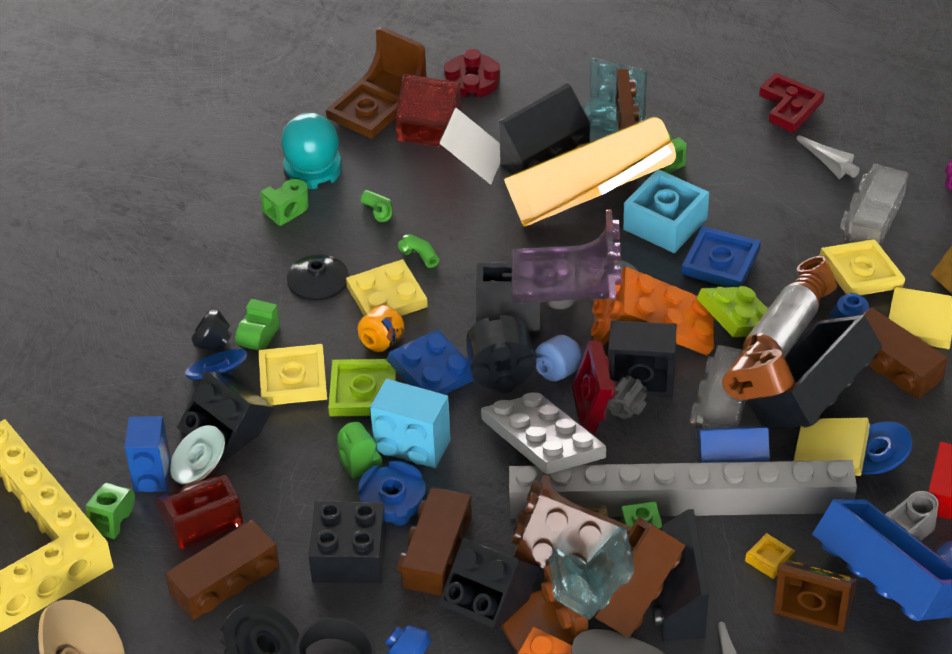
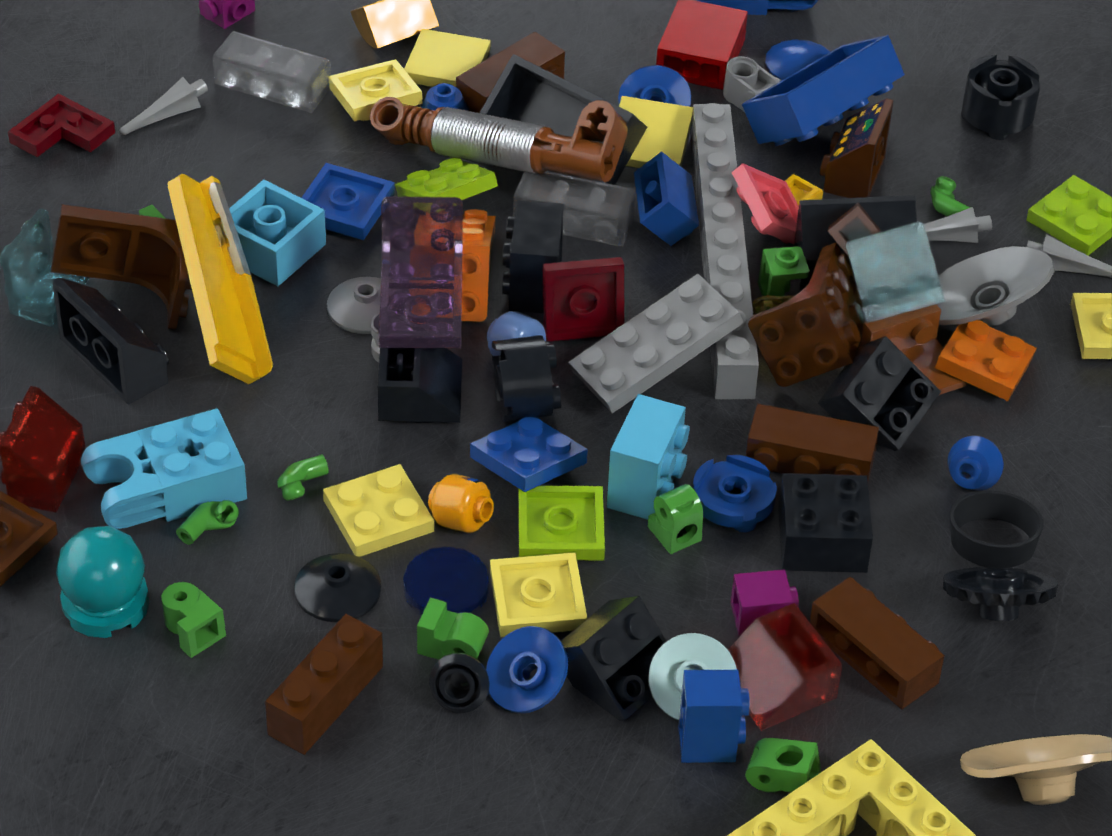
camera: 95 degrees left, 0 degrees up
white sticker [440,108,500,184] -> none
none -> medium azure brick [81,408,247,529]
none -> reddish brown brick [265,614,383,755]
none -> clear blue tile [403,546,490,615]
none -> coral plate [731,163,799,245]
none -> magenta brick [731,569,799,635]

